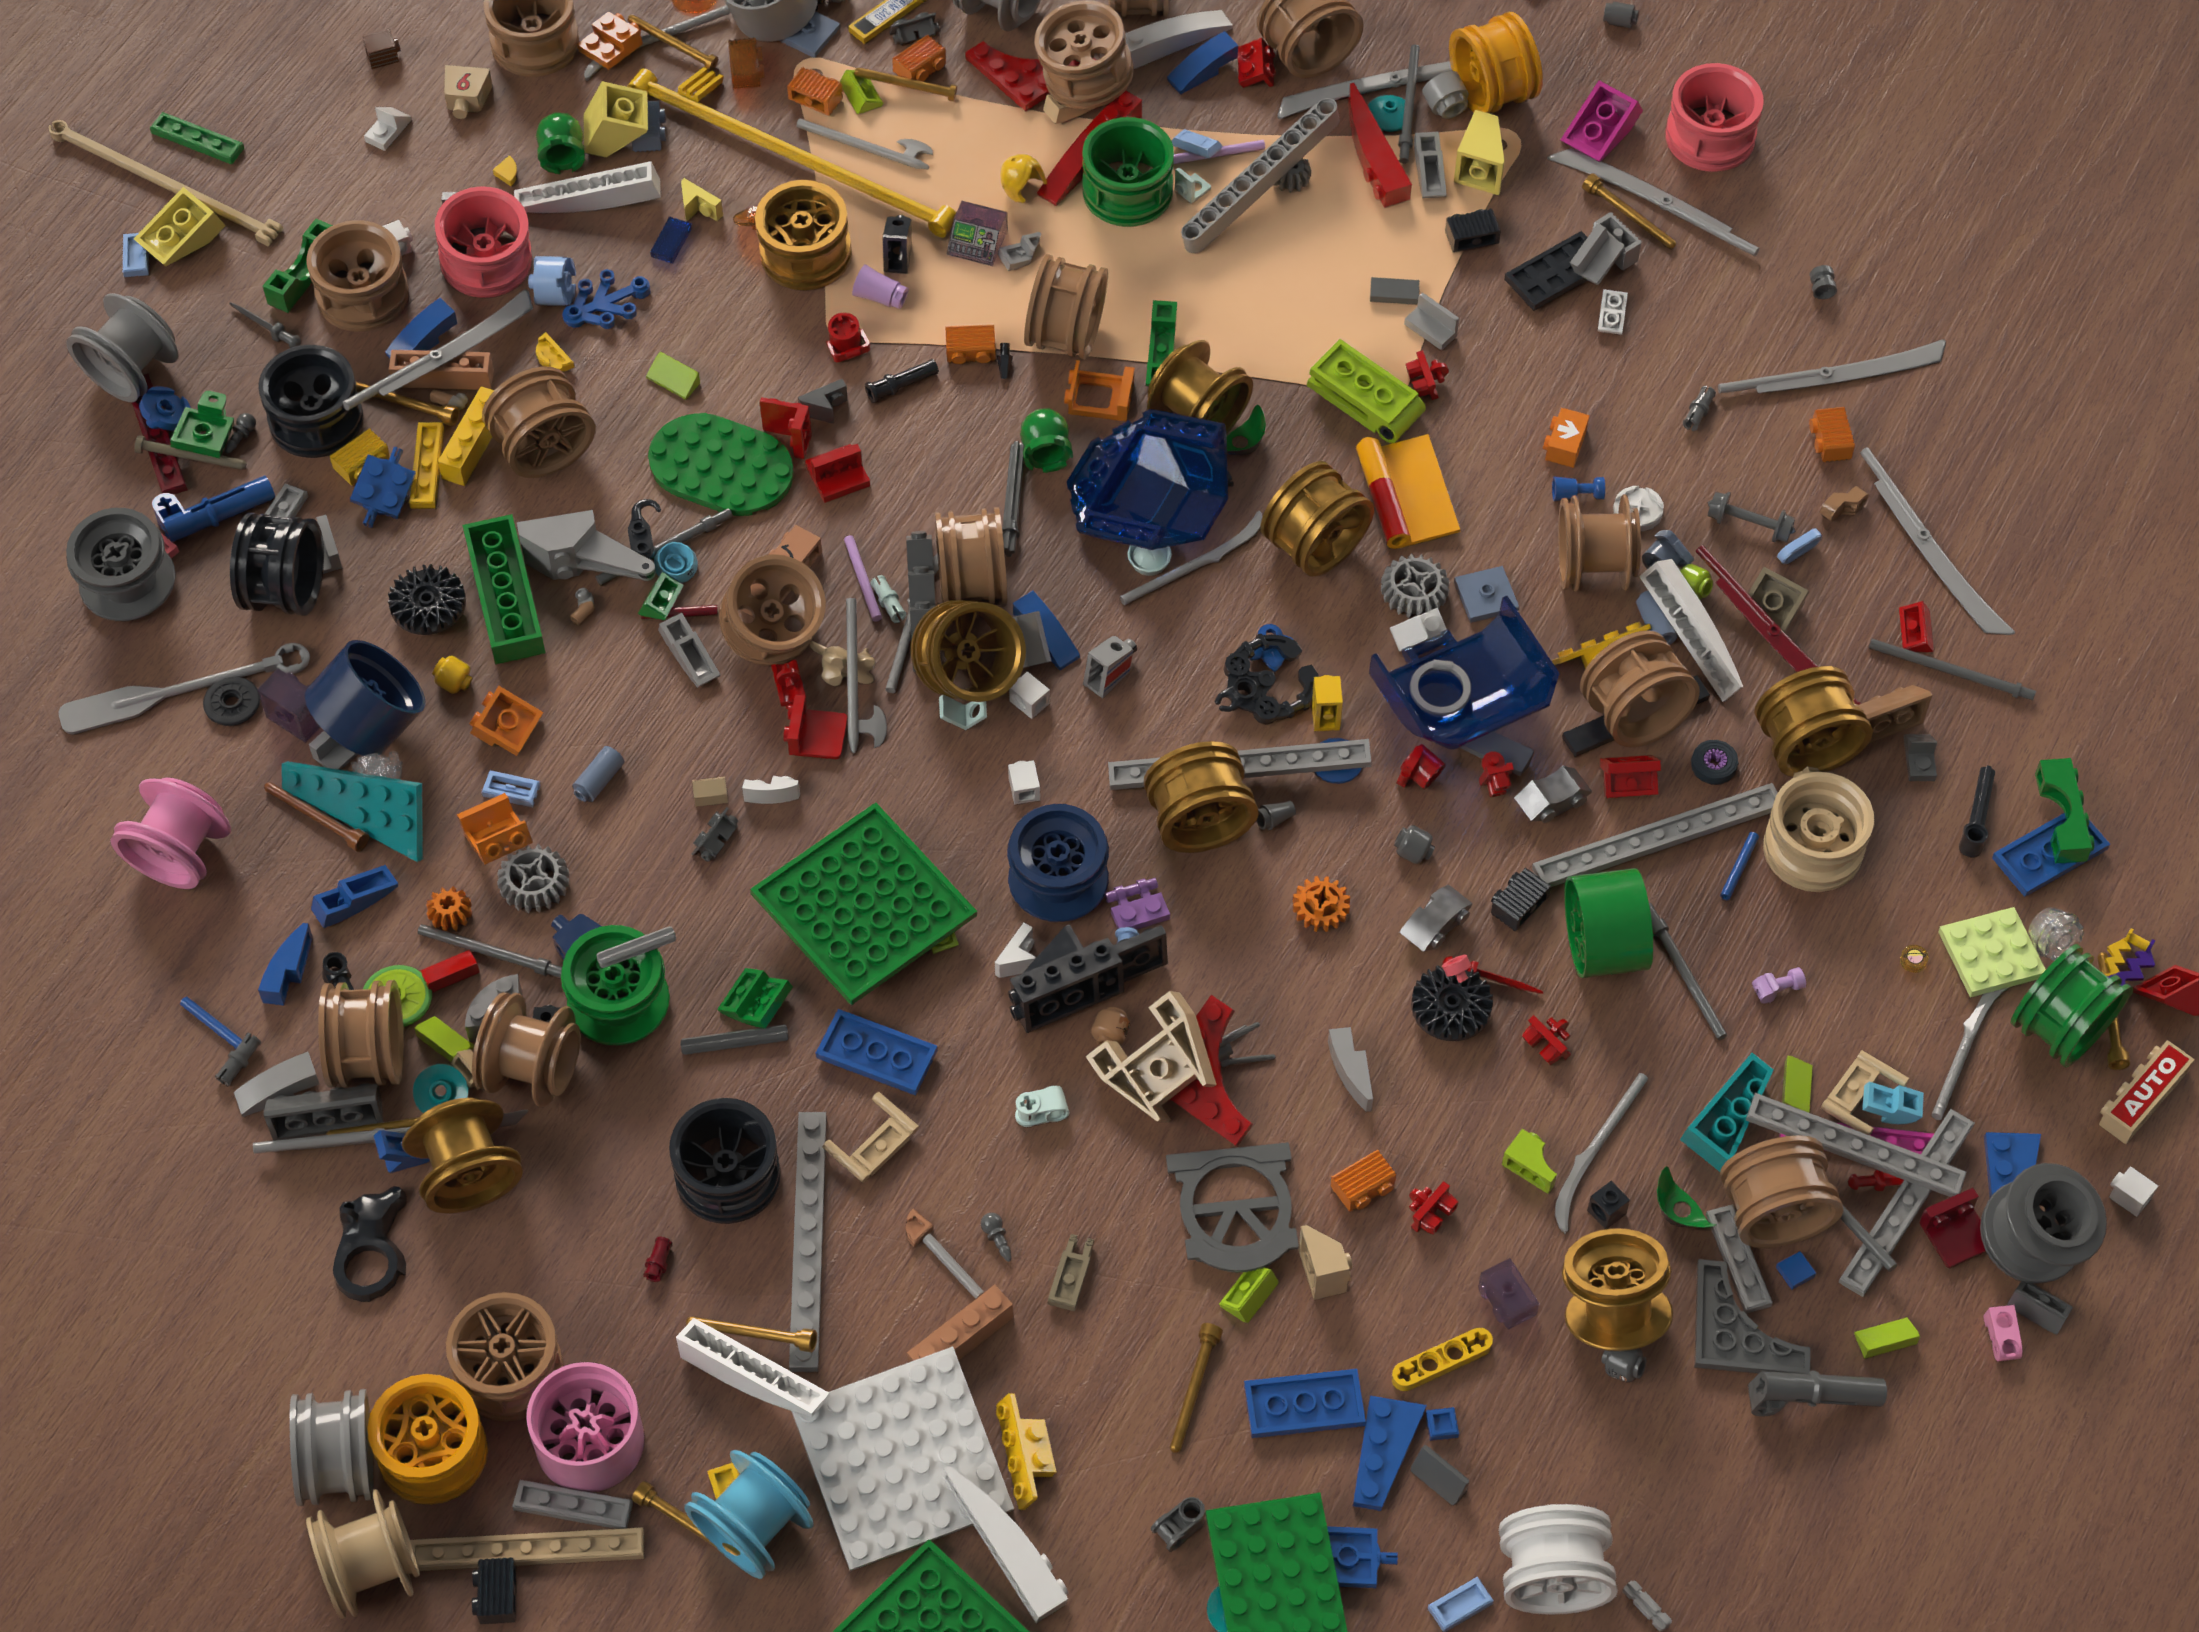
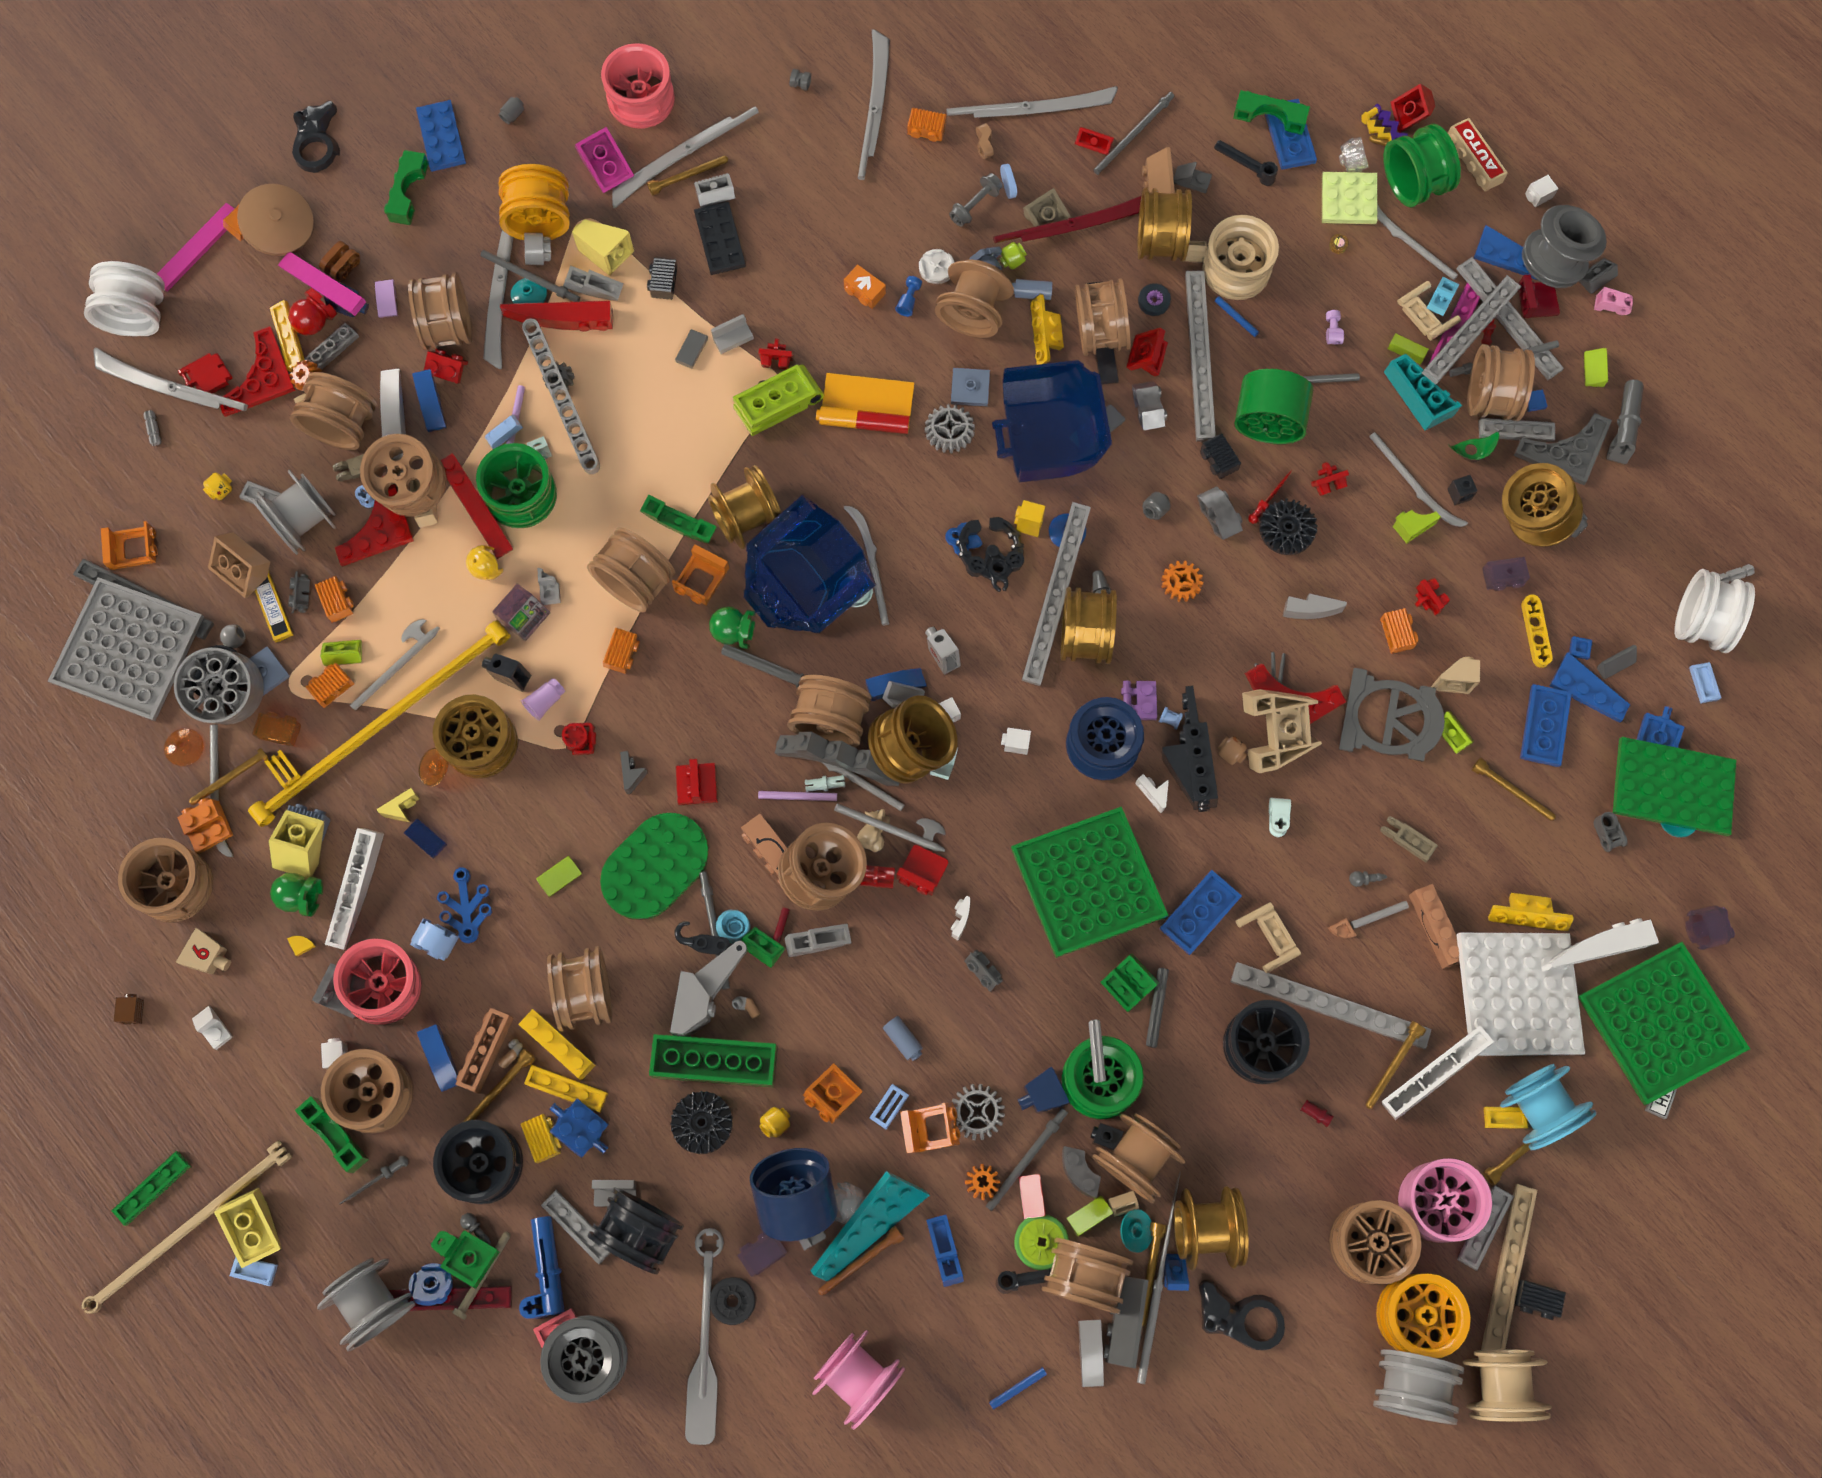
camera: 70 degrees left, 15 degrees up
dark grey pin [215,1033,262,1087] -> none
blue slope [258,923,313,1005] -> none
light grey piece [343,289,533,410] -> none
yellow plate [536,332,575,371] -> none
tan piece [692,777,728,807] -> none
red bracket [759,397,812,459] -> none
pearl gold bar [854,67,957,102] -> none
black pin [865,359,939,403] -> none
black bar [997,343,1013,379] -> none
green piece [1227,404,1266,456] -> none
pearl gold wheel [1260,461,1374,577] -> none
white slope [1390,608,1447,651] -> none
red piece [1396,744,1446,790] -> none
light grey piece [1410,660,1471,716] -> none
coral tile [1442,955,1471,983] -> none
red hips [1479,751,1514,797] -> none
light grey panel [1570,224,1625,285] -> none
white slope [1598,289,1628,335] -> none
white slope [1639,559,1743,702] -> none
dark grey pin [1683,386,1716,431] -> none

